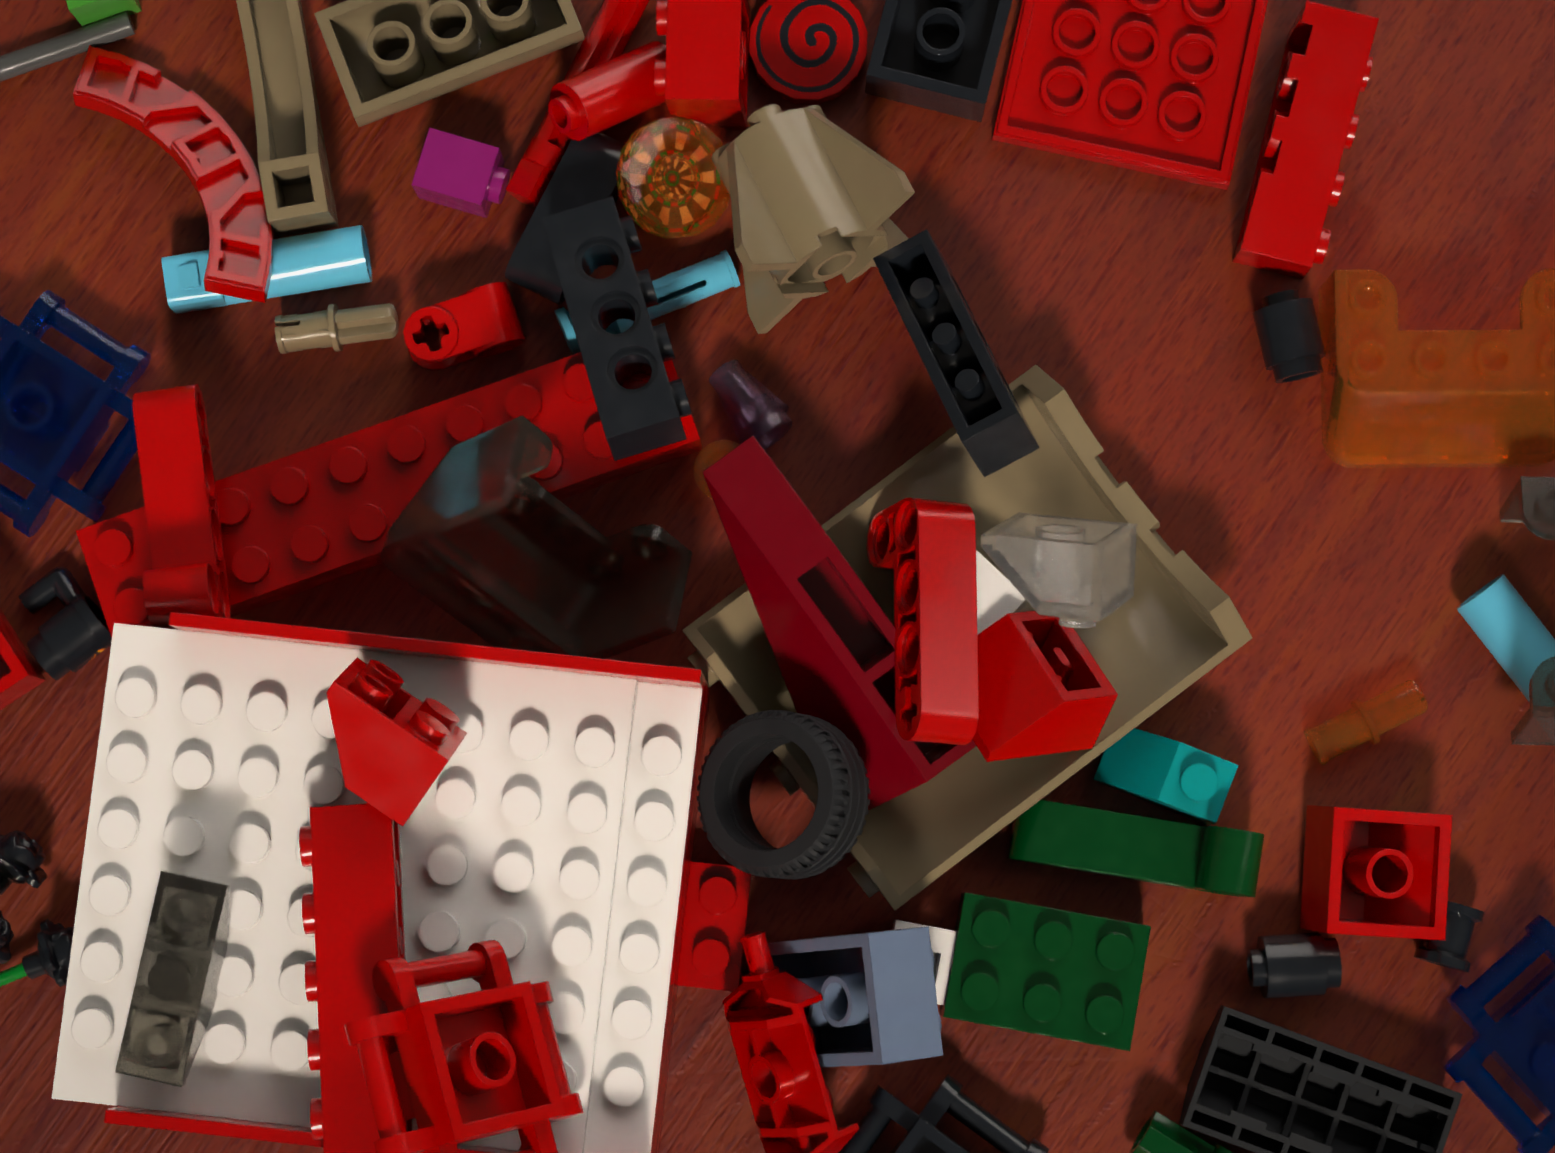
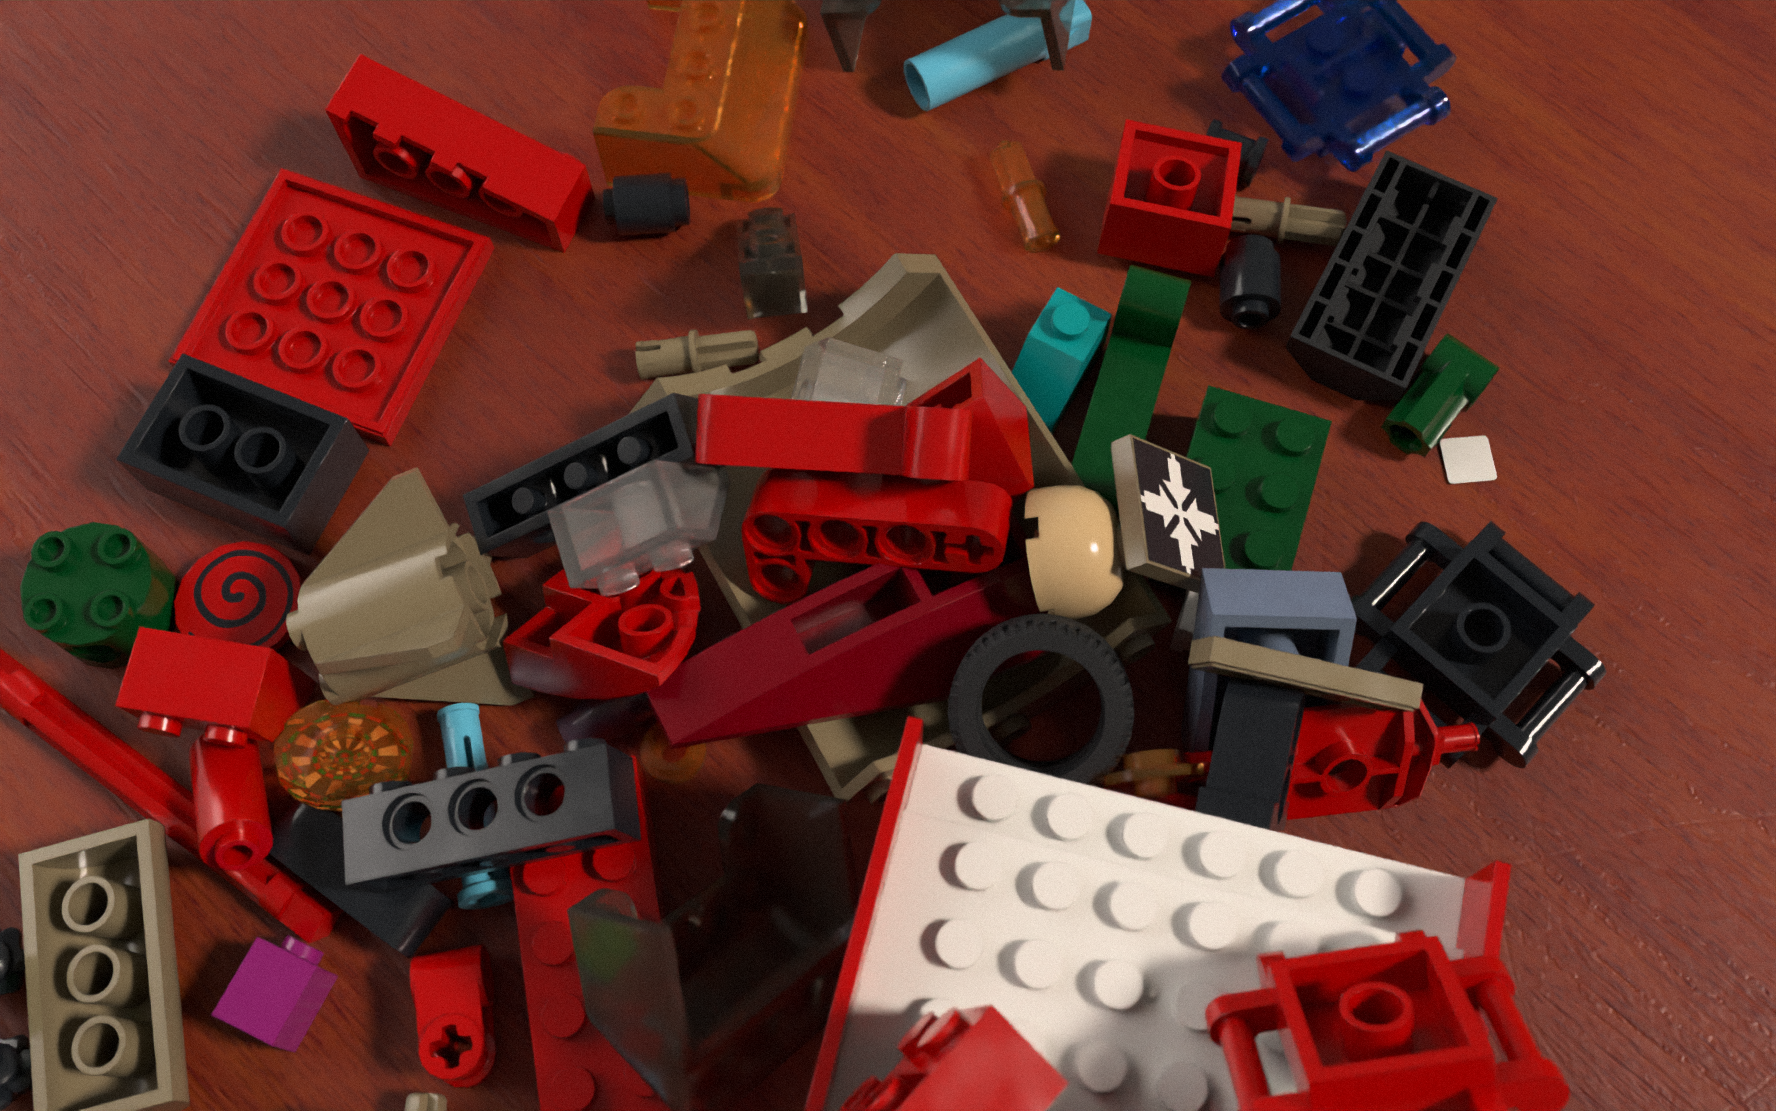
camera: 85 degrees left, 15 degrees down
none -> red brick [503,522,701,699]
none -> clear slope [547,460,731,596]
none -> dark tan axle [635,329,759,380]
none -> red beam [695,394,973,481]
none -> clear smoke slope [737,207,808,319]
none -> tan cylinder [1025,485,1125,620]
none -> clear orange piece [1104,749,1205,799]
none -> tile [1111,434,1225,594]
none -> dark tan tile [1188,636,1423,713]
none -> black tile [1195,677,1306,832]
none -> dark tan axle [1230,195,1347,246]

